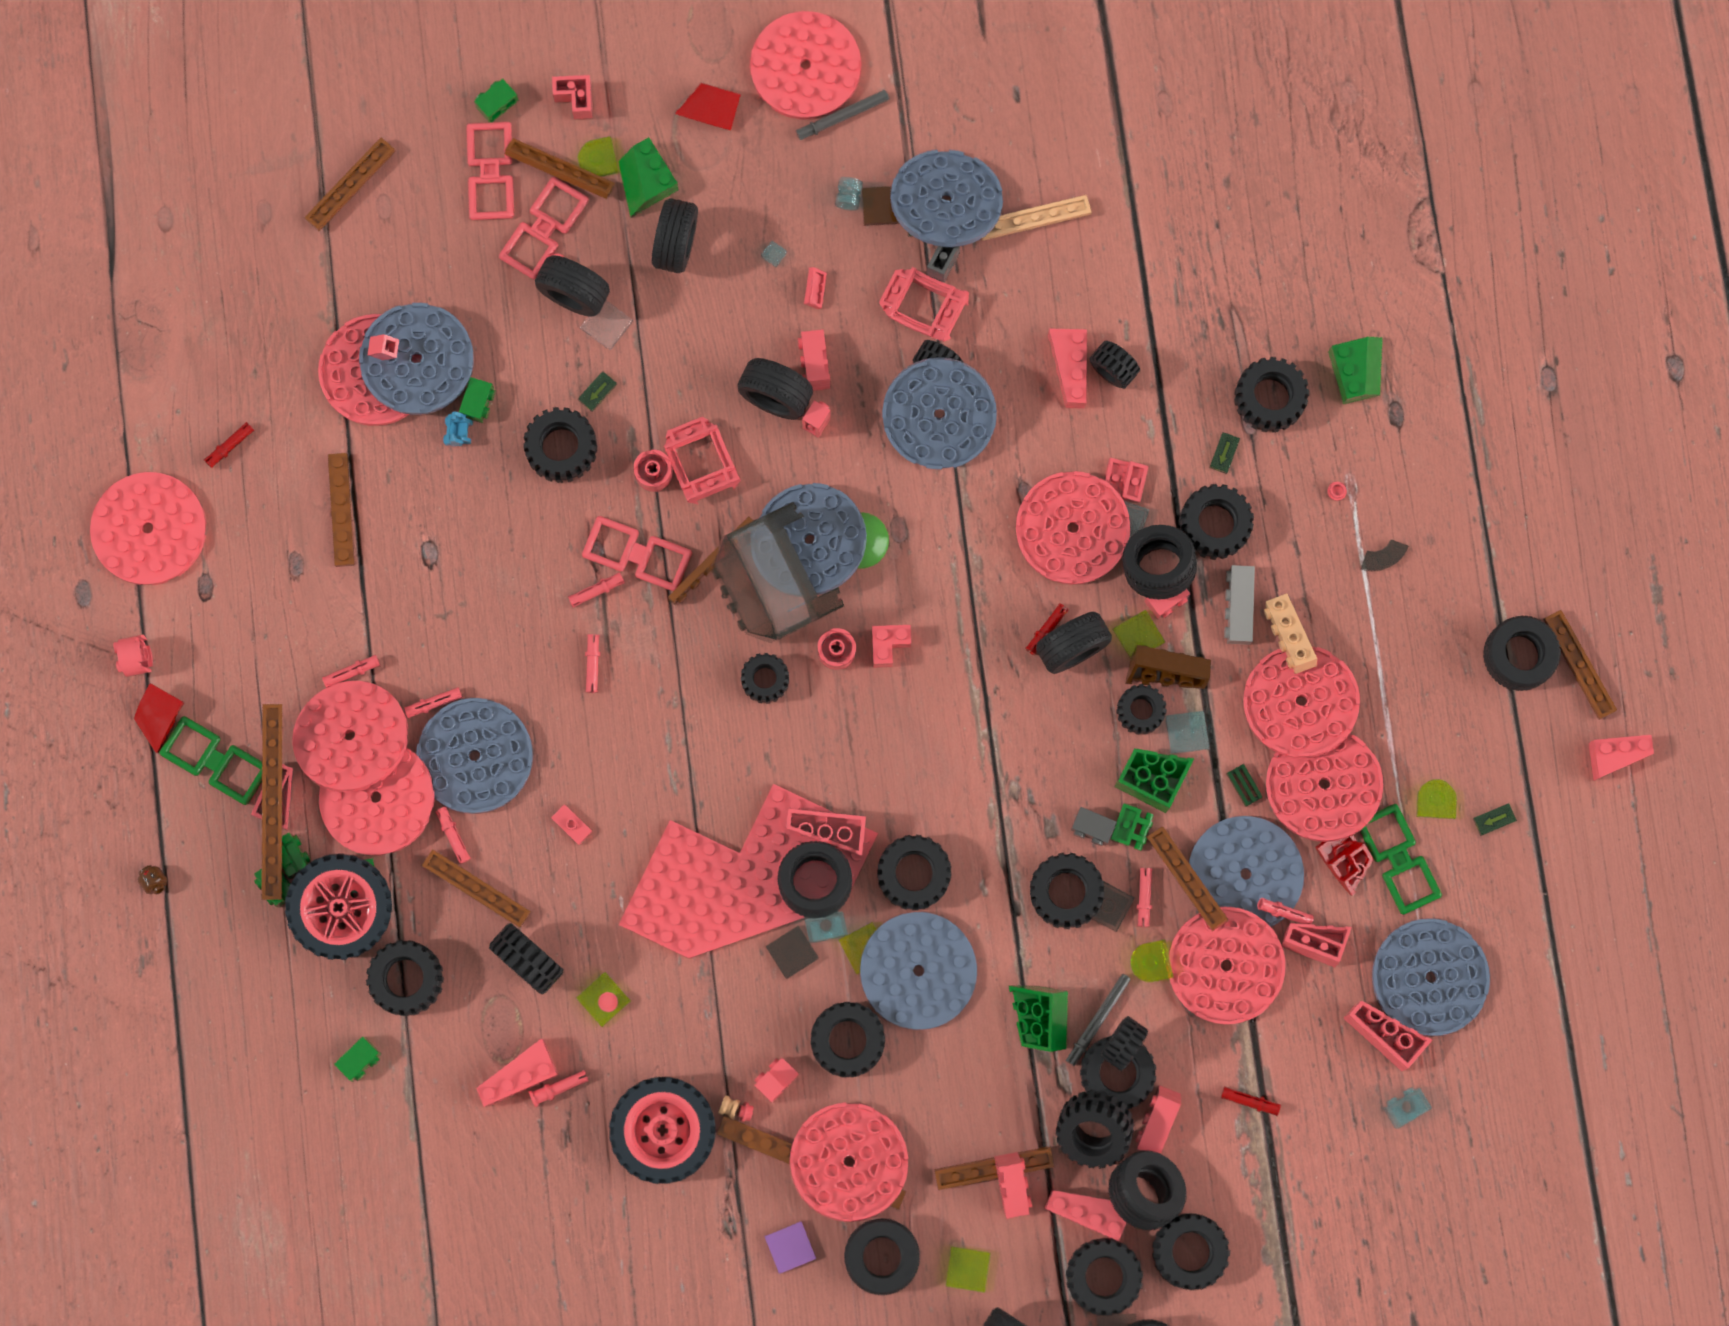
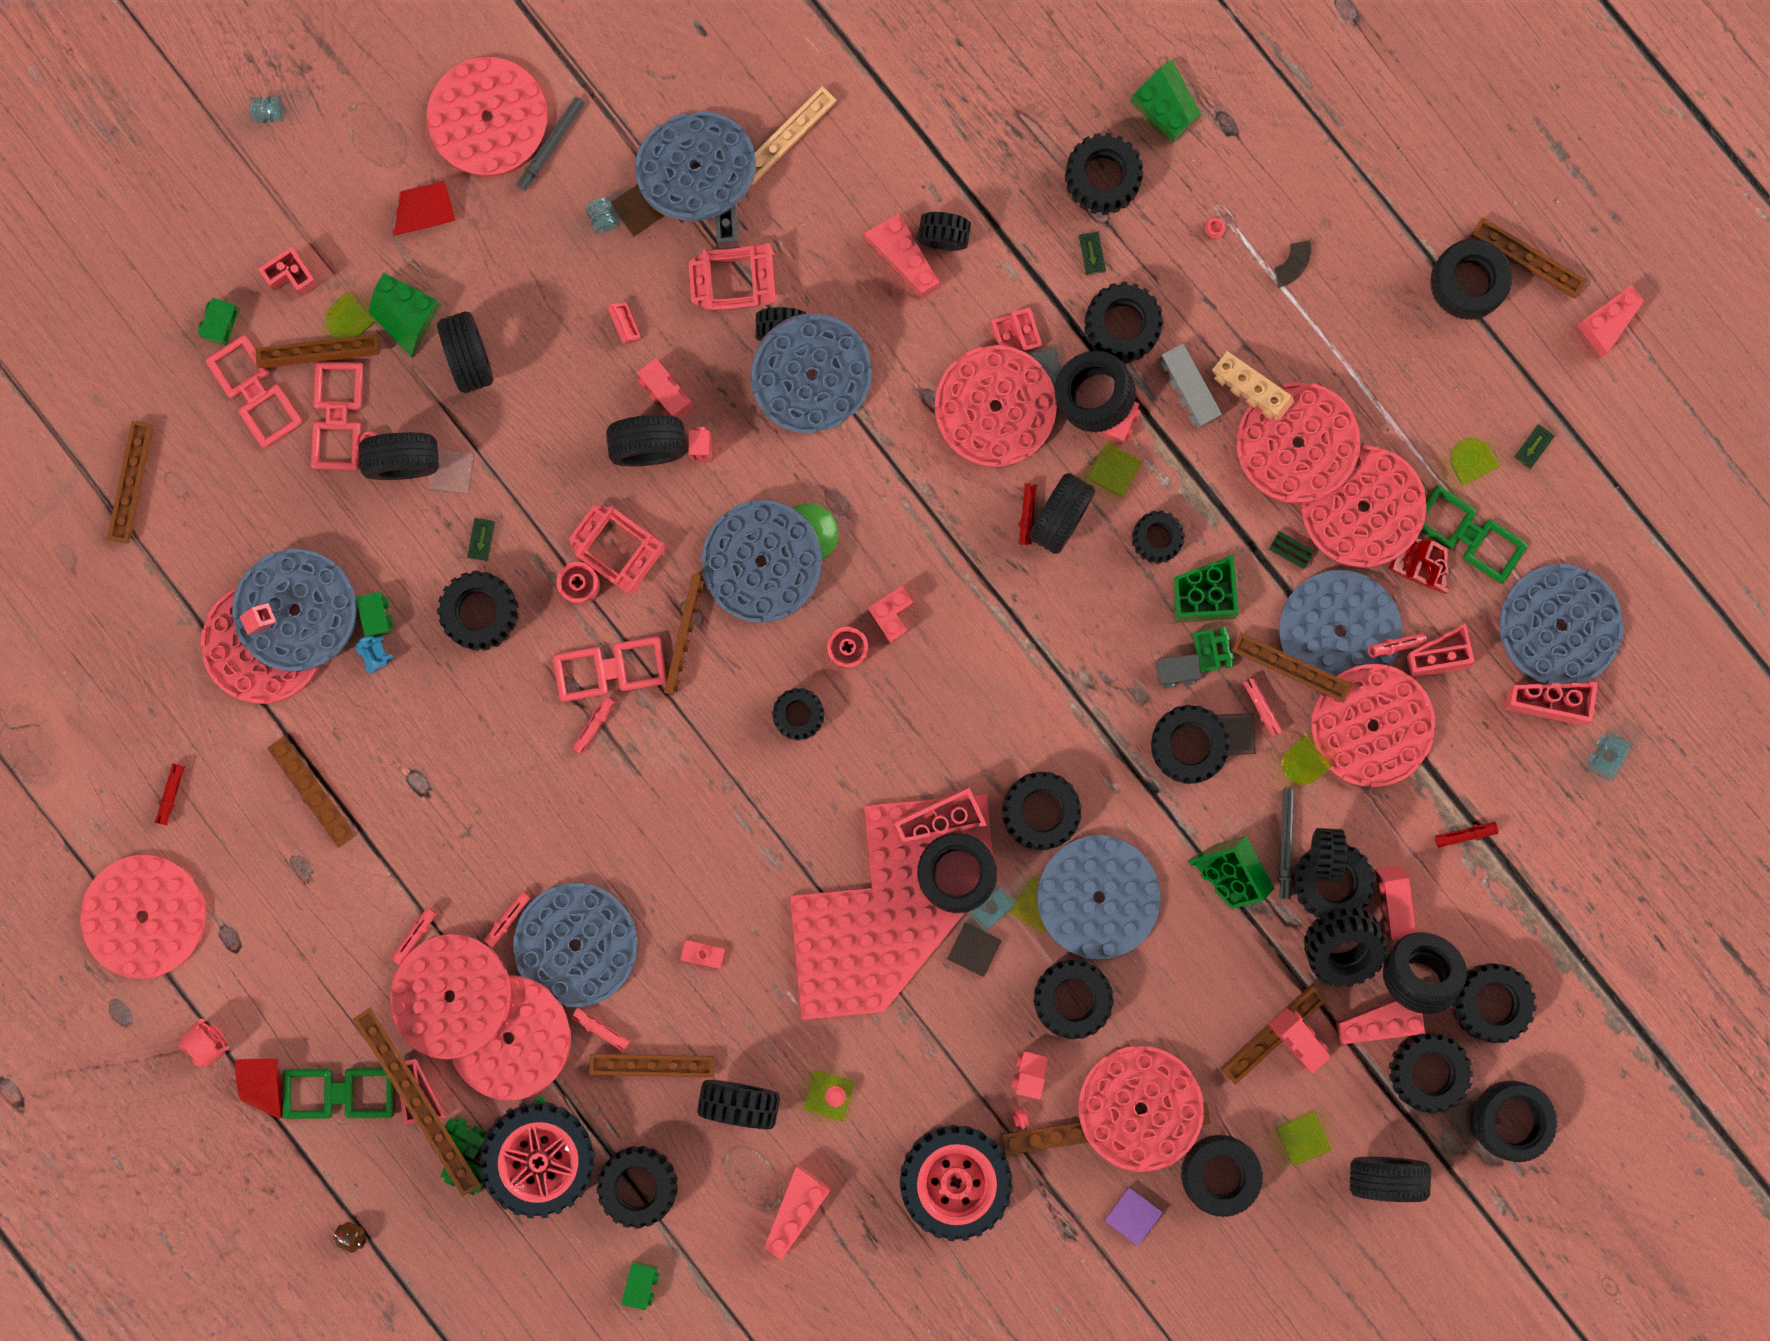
camera: 25 degrees left, 5 degrees up
coral pin [528,1070,589,1108] -> none
coral pin [585,634,600,693] -> none
clear smoke windscreen [711,502,844,643] -> none
light nougat wheel [718,1095,740,1119] -> none
clear light blue tile [761,240,787,267] -> none
reddish brown wedge [1125,645,1211,689] -> none
clear light blue tile [1165,711,1210,754] -> none

